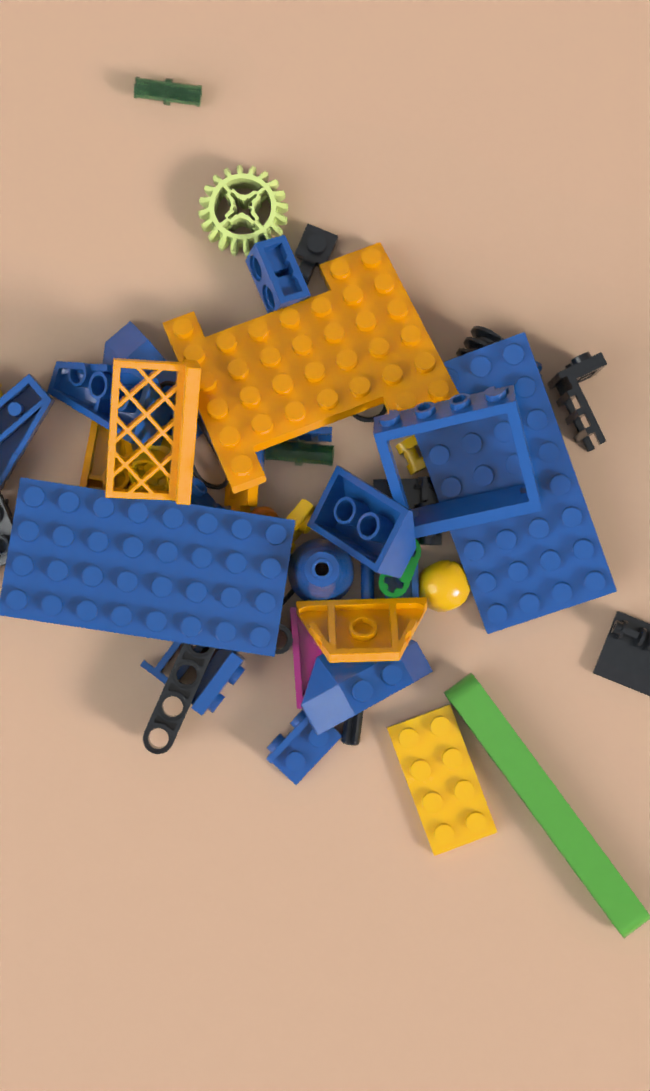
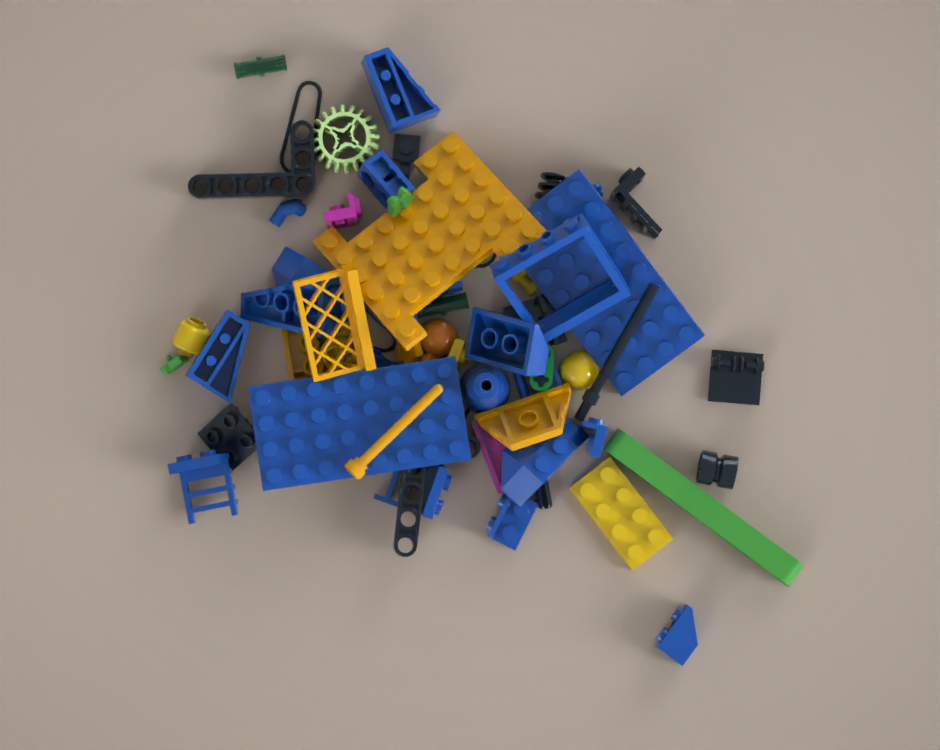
camera: 20 degrees left, 0 degrees up
none -> black beam [188,120,316,200]
none -> blue arm [269,199,307,227]
none -> black piece [280,81,322,172]
none -> dark pink bracket [324,191,363,229]
none -> light orange piece [344,384,443,481]
none -> blue wedge [361,47,441,134]
none -> bright green piece [387,187,414,217]
none -> orange hair [420,318,459,358]
none -> black bar [574,283,659,422]
none -> blue bracket [581,417,608,459]
none -> blue slope [655,604,698,666]
none -> black wheel [696,450,739,490]

